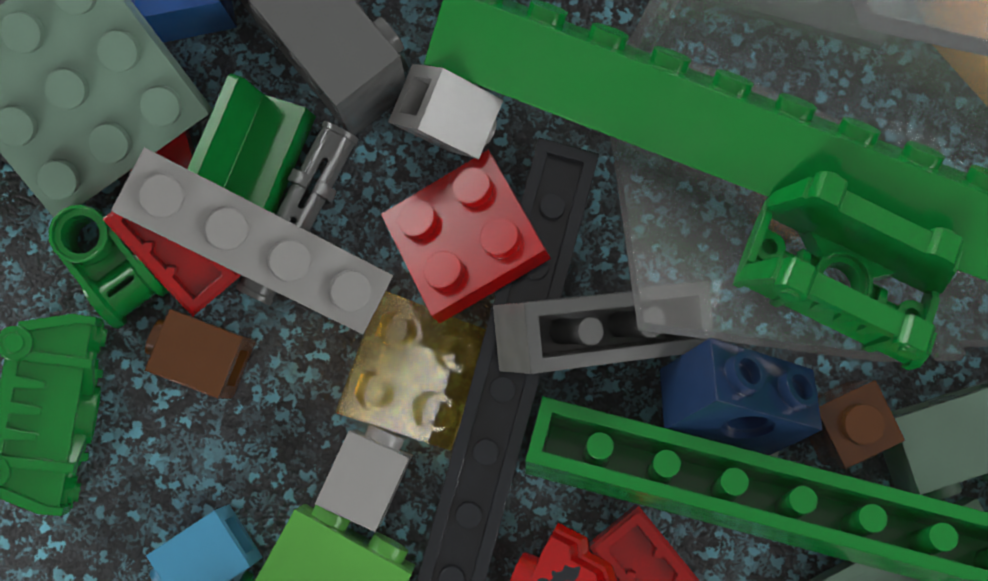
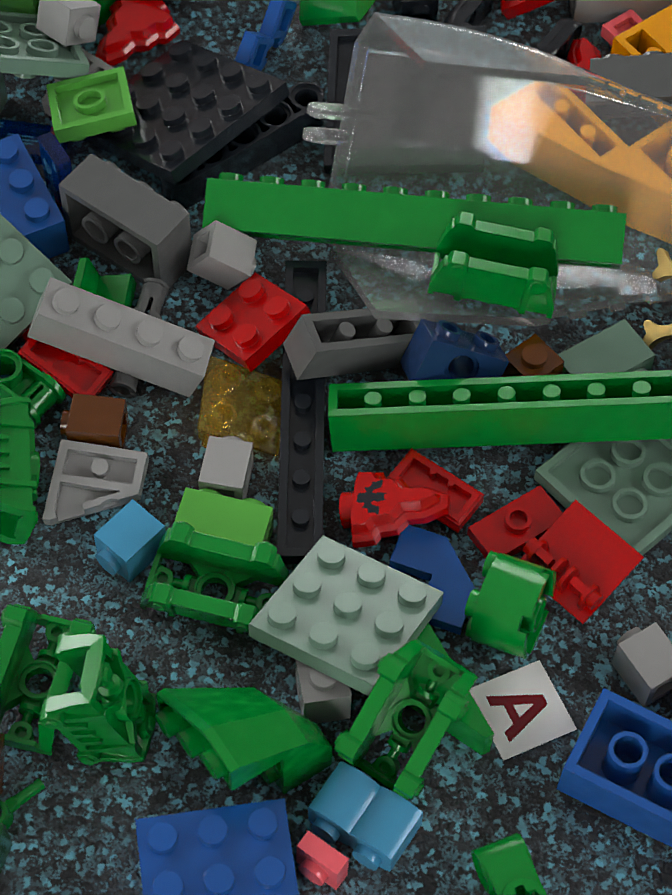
camera: 10 degrees left, 25 degrees down
none -> light grey wing [42,439,149,526]

